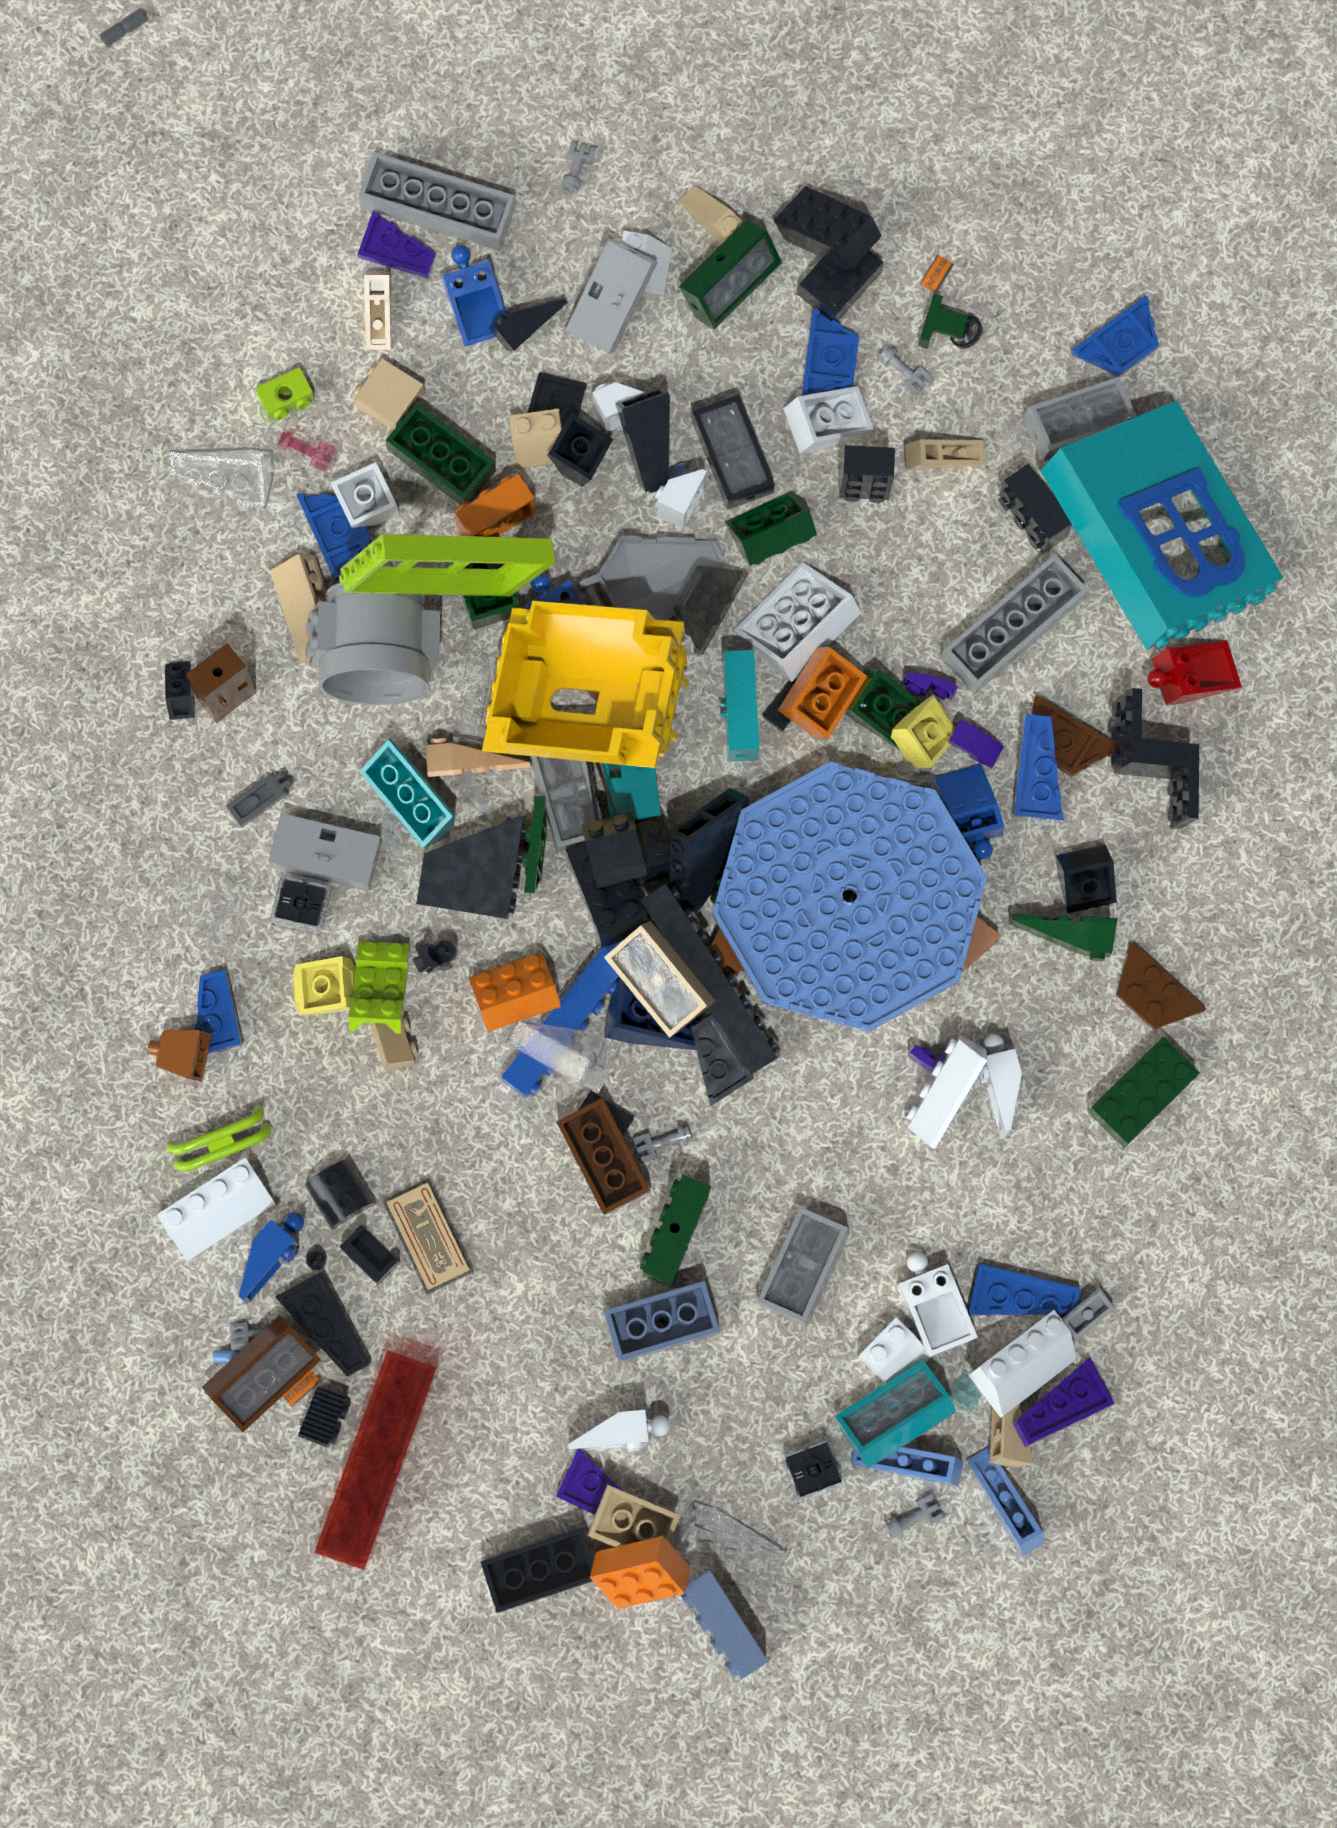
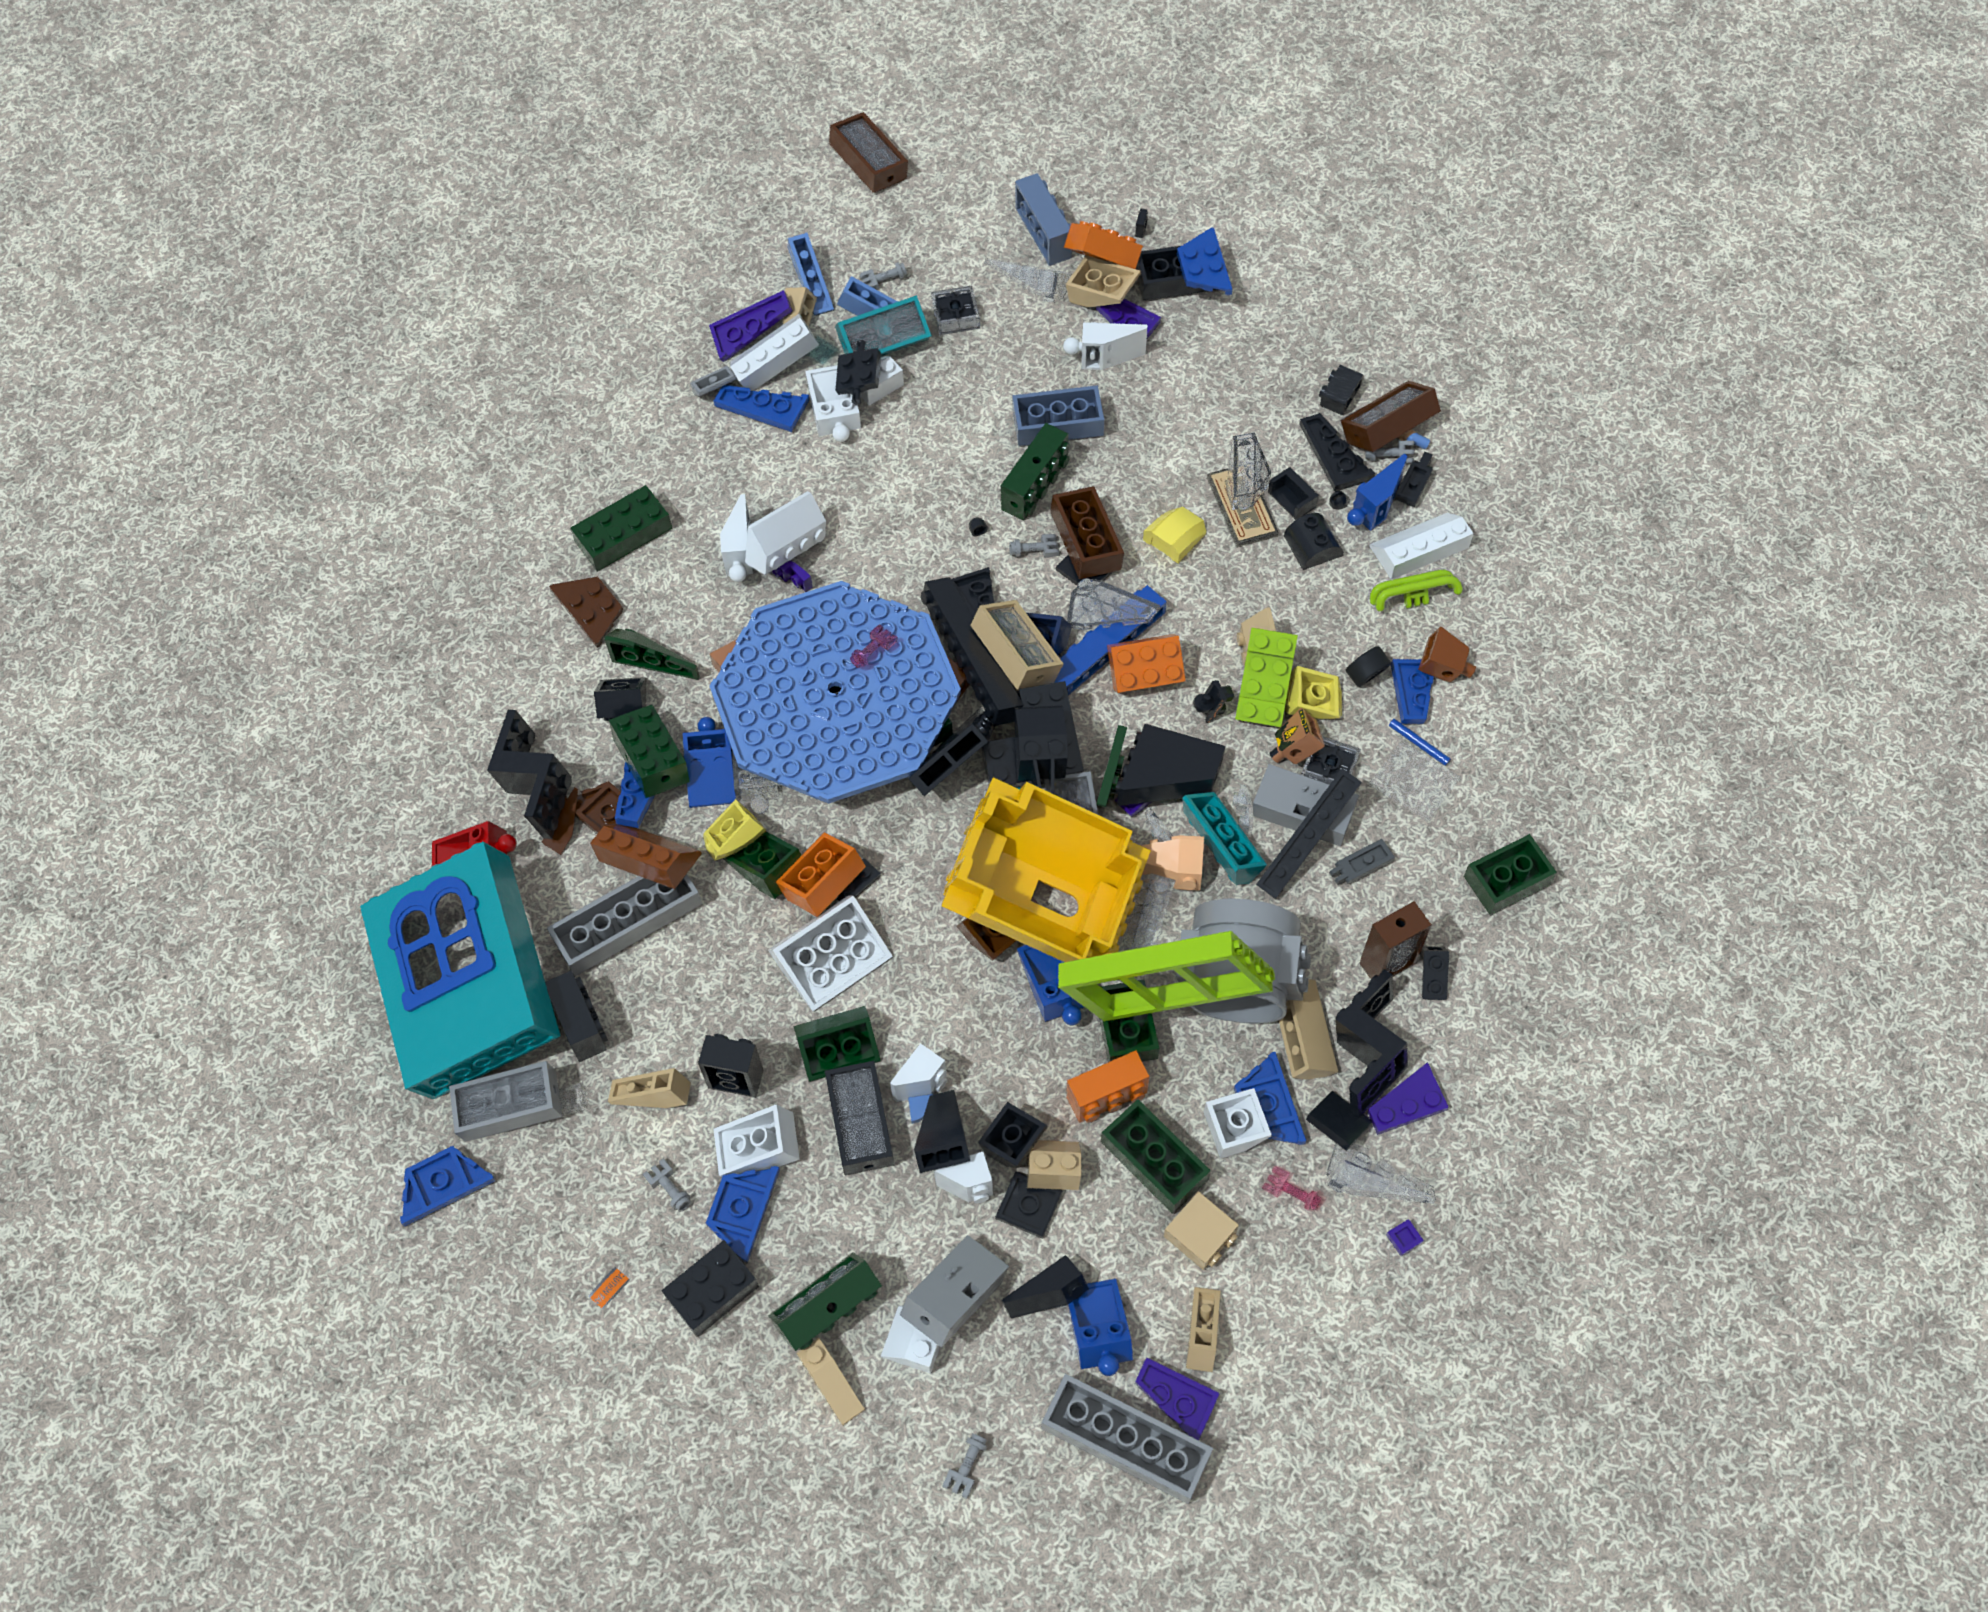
camera: 165 degrees left, 15 degrees down
lime brick [255,367,314,421] -> none
clear red brick [314,1350,438,1571] -> none
light grey windscreen [578,536,725,621] -> none
clear smoke wing [673,566,748,655] -> none
teal brick [720,650,760,762] -> none
clear brick [757,1207,850,1327] -> none
black brick [773,186,882,271] -> none
dark purple slope [903,673,958,700] -> none
dark green piece [918,293,983,349] -> none
dark purple slope [948,719,1004,769] -> none
none -> reddish brown sticker [542,787,578,855]
none -> dark orange slope [590,824,702,889]
none -> dark green brick [609,704,690,798]
none -> reddish brown brick [829,112,908,193]
none -> black plate [835,340,881,405]
none -> clear pink hinge [850,624,898,668]
none -> black hinge [969,517,988,537]
none -> black tile [1135,208,1148,238]
none -> light yellow slope [1143,506,1206,563]
none -> blue wing [1177,227,1232,295]
none -> clear wedge [1226,432,1271,510]
none -> black plate [1256,768,1362,899]
none -> nougat torso [1269,708,1325,764]
none -> black tile [1306,1091,1373,1151]
none -> black bracket [1335,969,1408,1119]
none -> black tyre [1345,646,1391,687]
none -> dark purple wing [1367,1062,1449,1135]
none -> dark purple plate [1386,1219,1424,1256]
none -> blue bar [1389,719,1451,766]
none -> black hinge [1394,451,1433,507]
none -> dark green brick [1464,834,1557,915]

